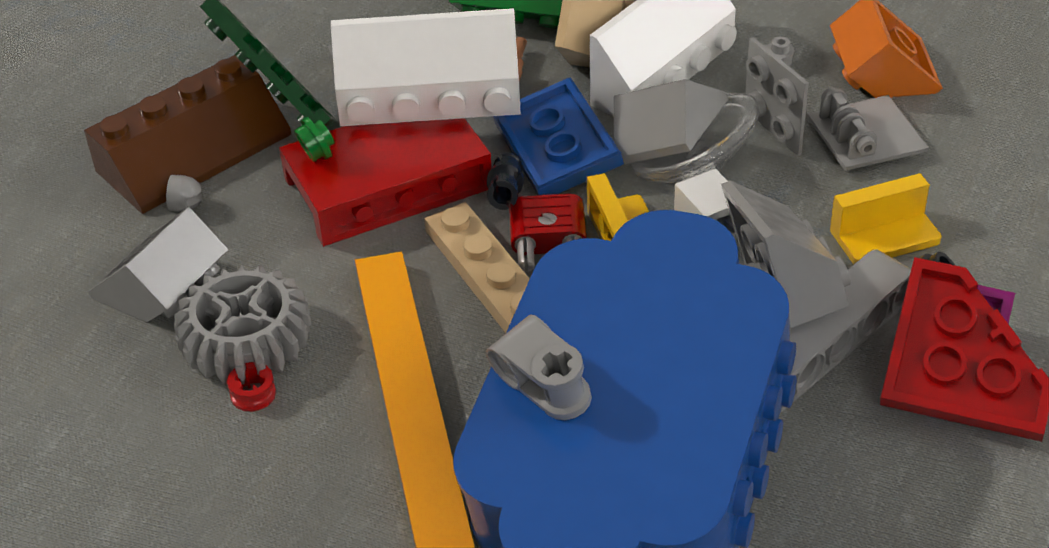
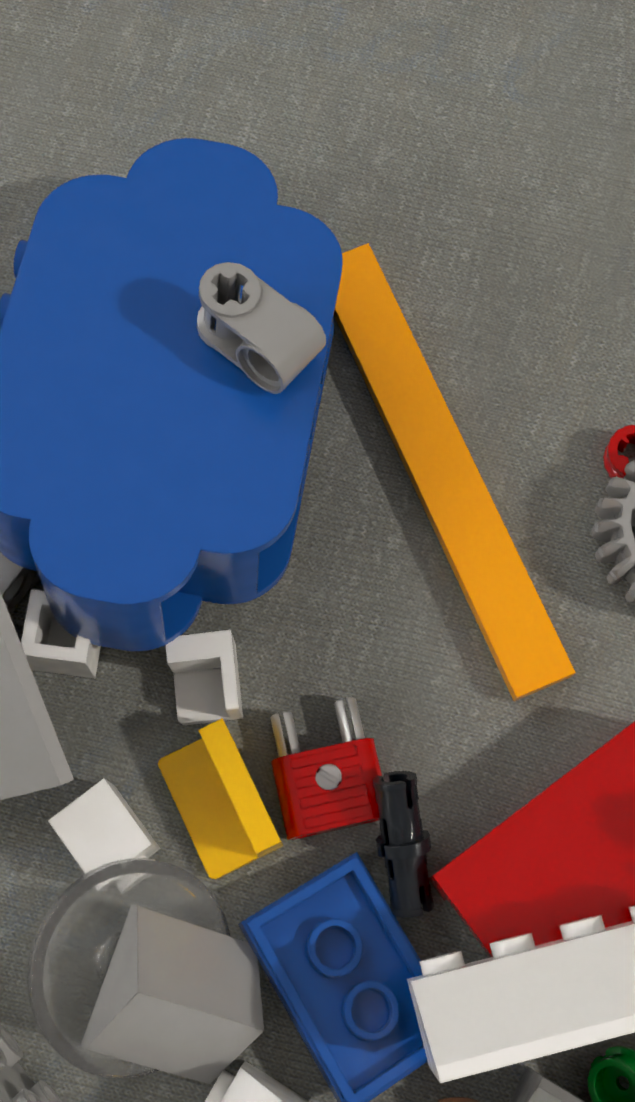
camera: 170 degrees right, 30 degrees up
tan plate [424,202,530,333] -> none

